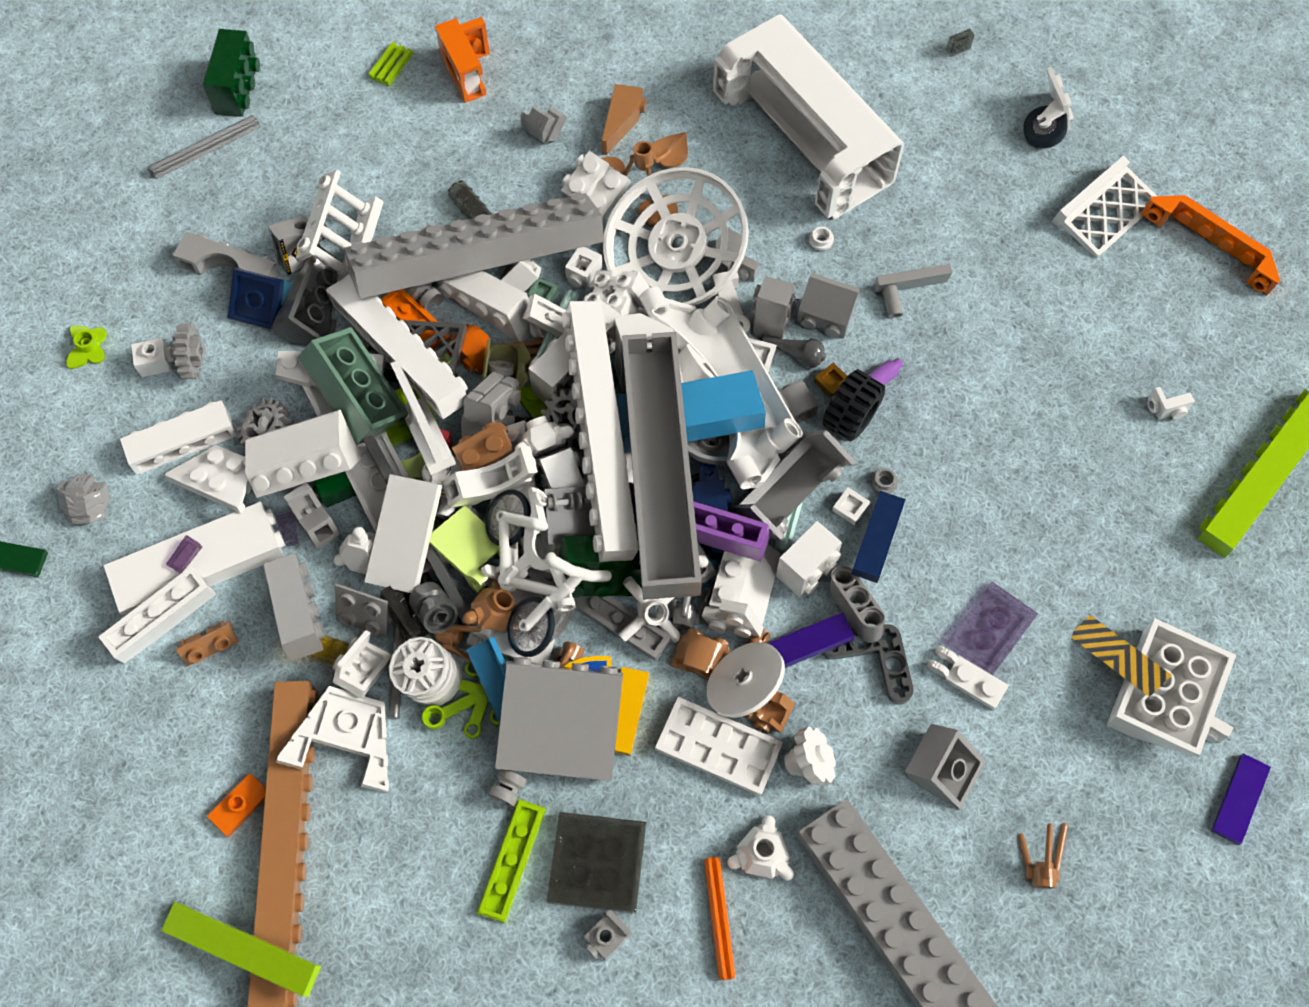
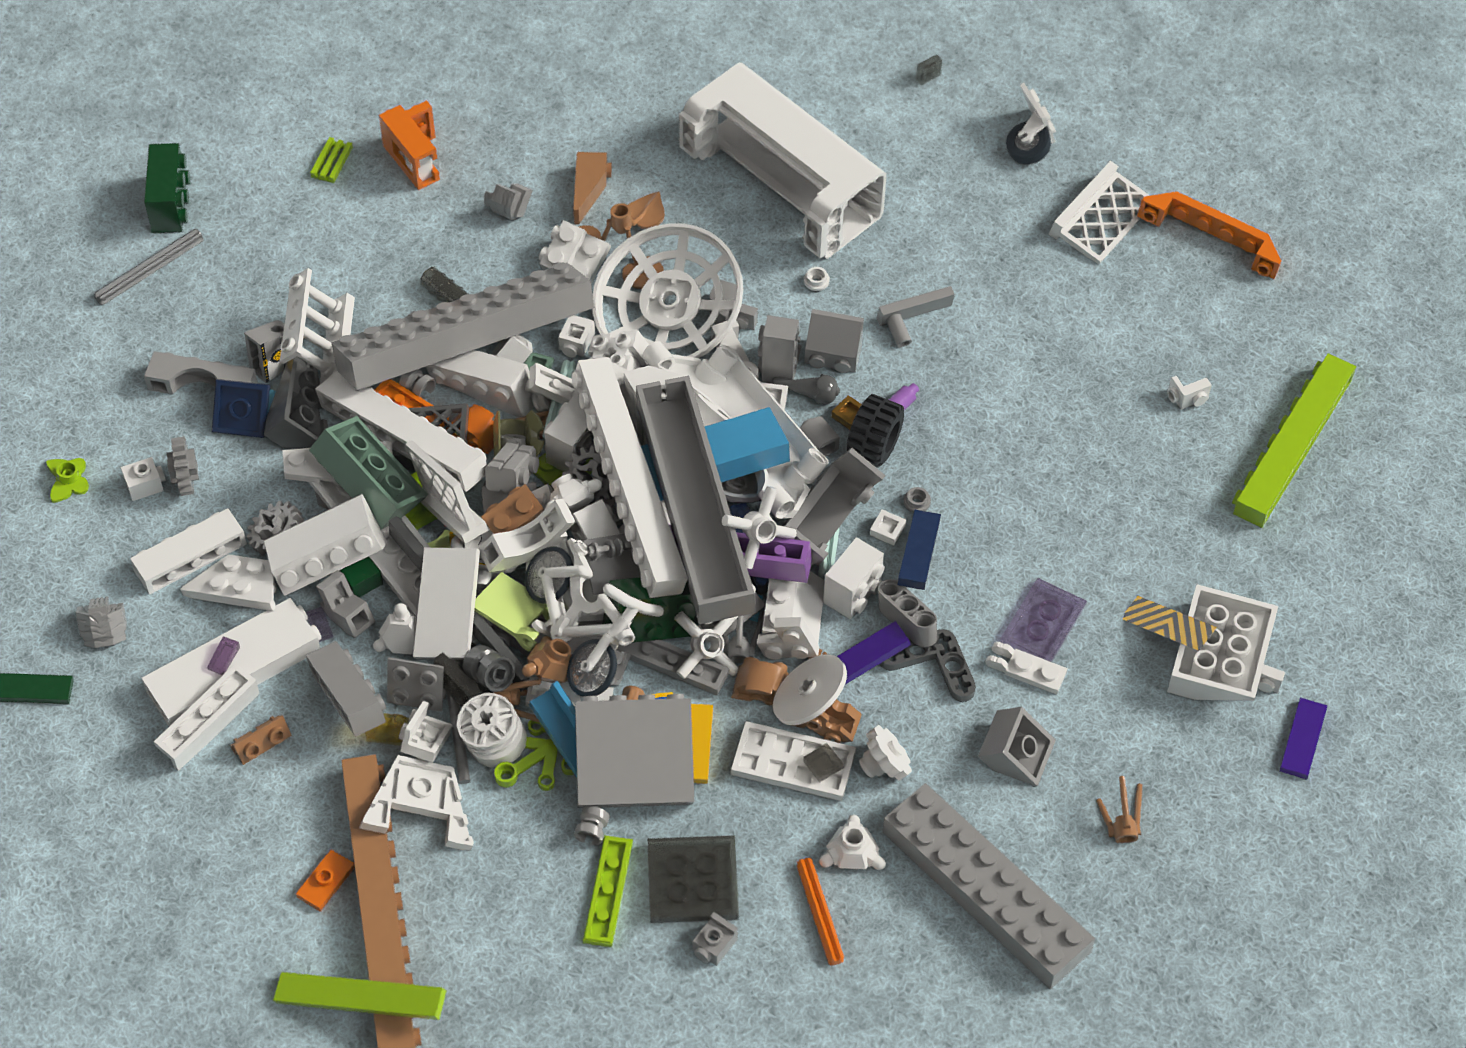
camera: 10 degrees left, 10 degrees down
none -> white bar [722,486,796,569]
none -> clear smoke tile [803,743,843,782]

